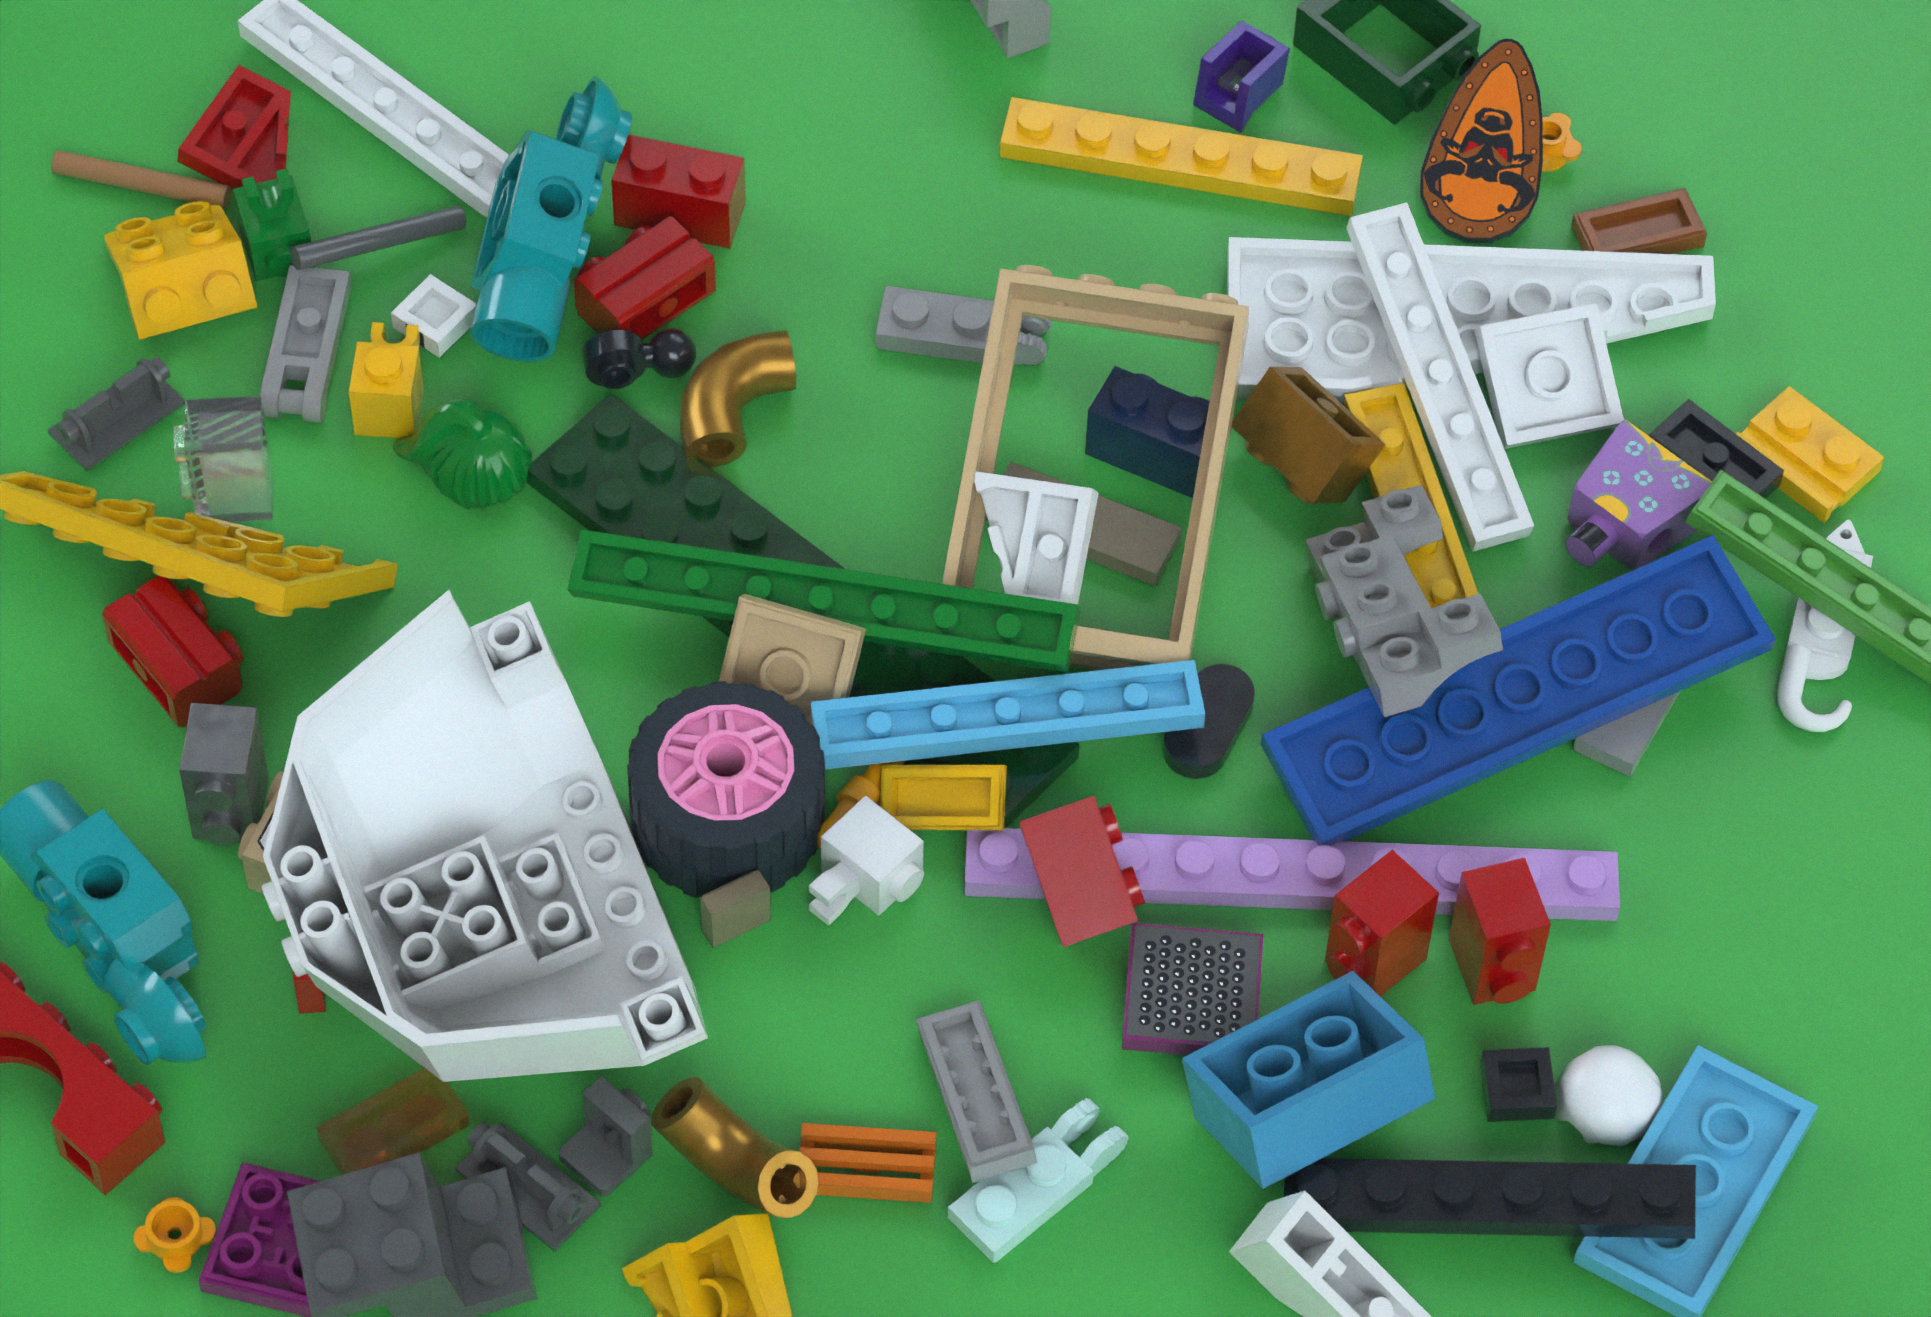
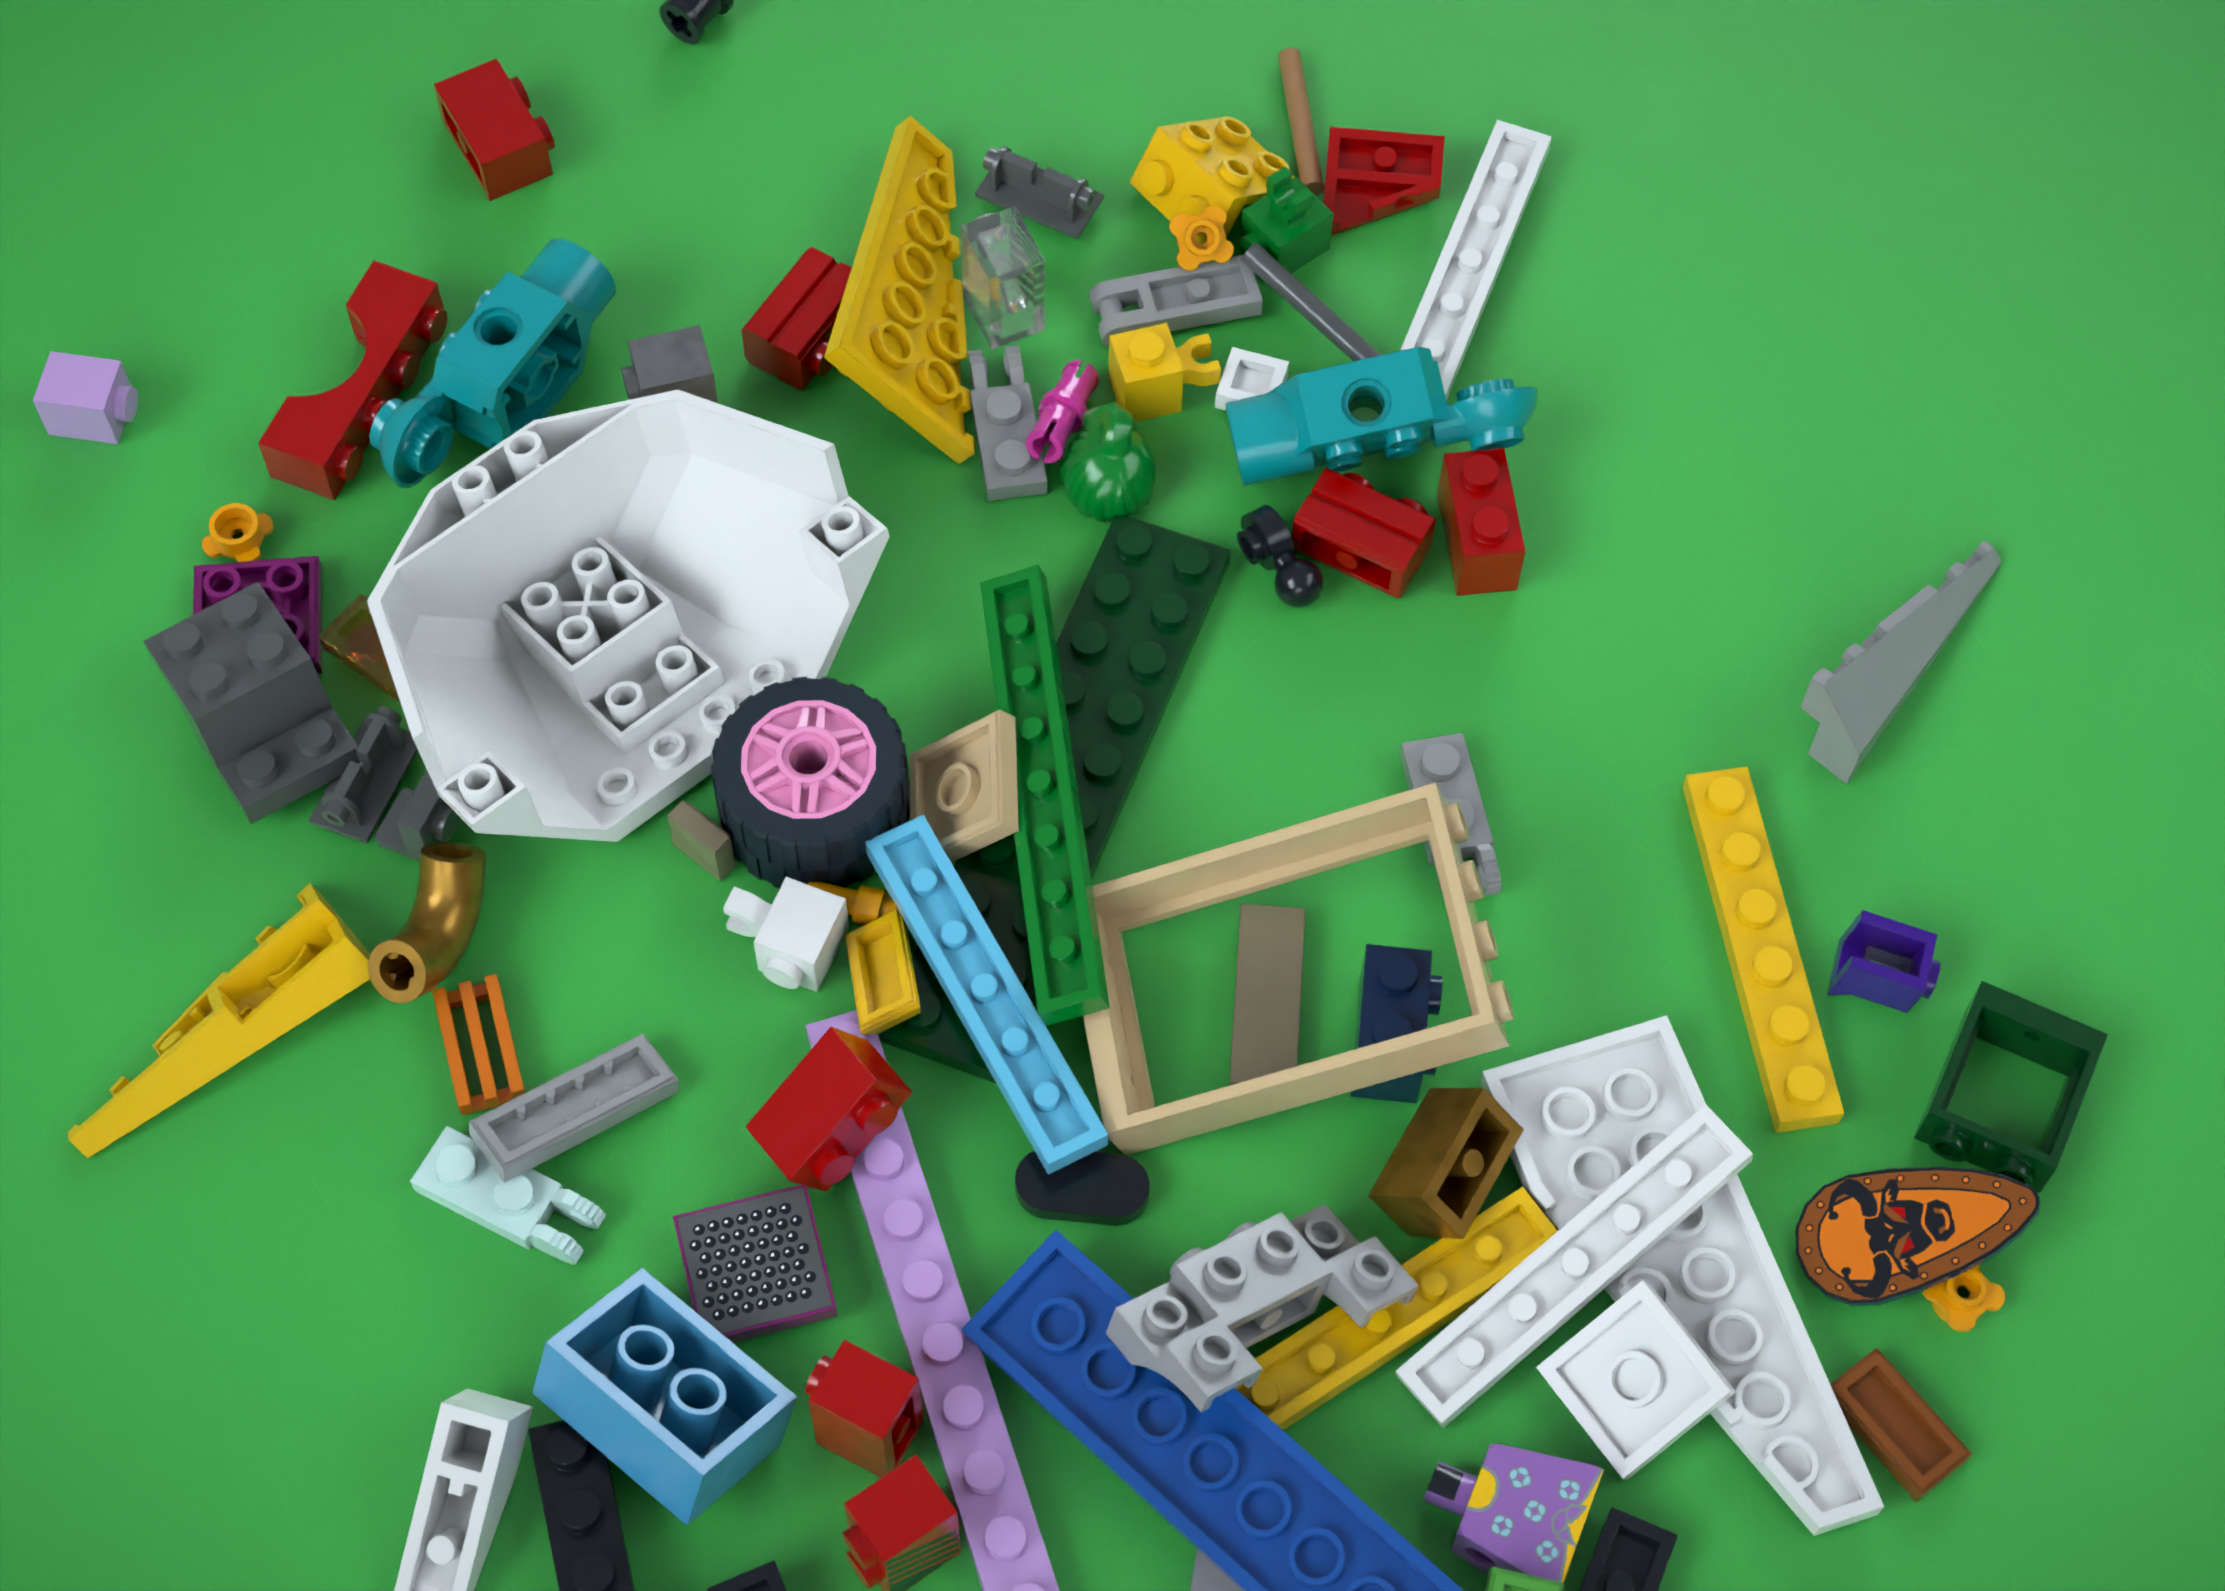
camera: 70 degrees right, 5 degrees up
pearl gold cylinder [680,330,796,467] -> none
white wing [974,471,1099,604] -> none
none -> light grey hinge [968,345,1047,501]
none -> dark pink pin [1025,360,1099,463]
none -> light orange plate [1169,205,1234,271]

